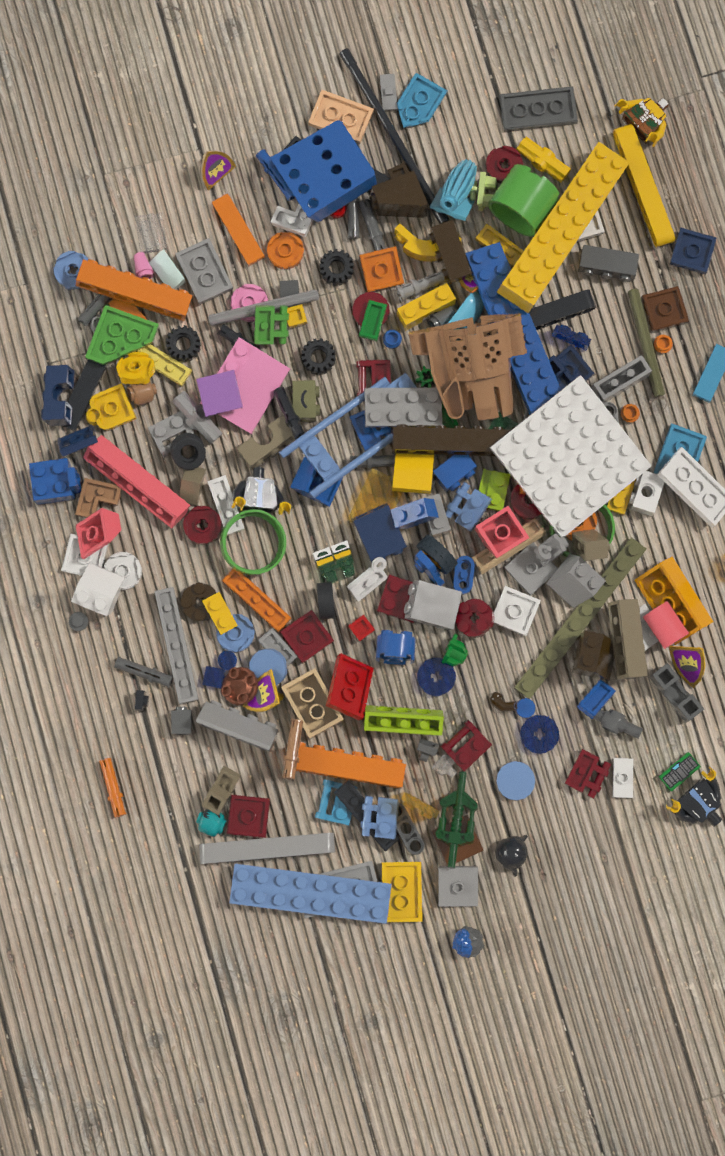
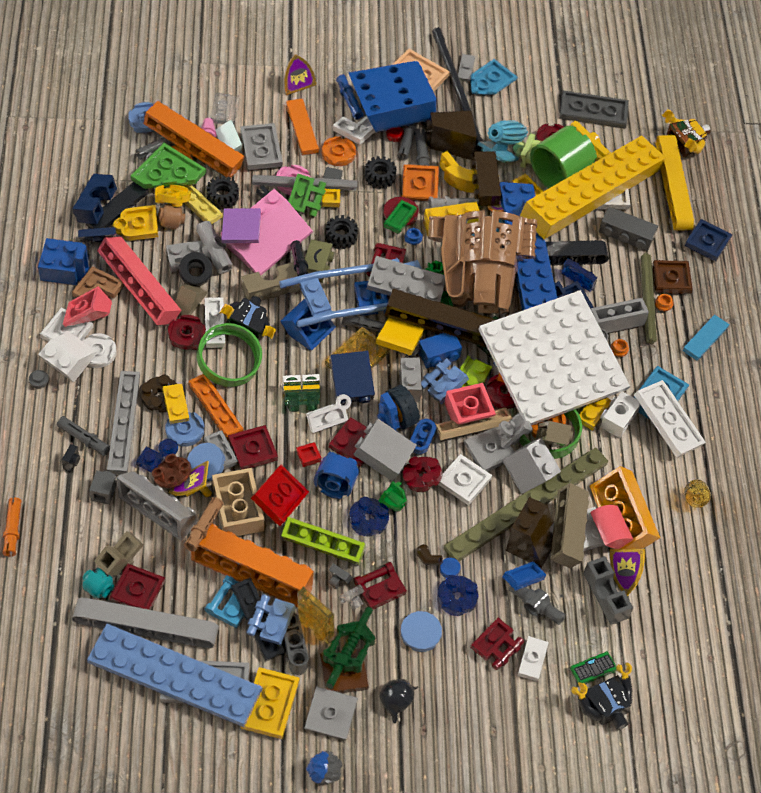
camera: 10 degrees right, 25 degrees down
black tyre [317,582,335,619] -> none
brick [391,498,439,529] -> none

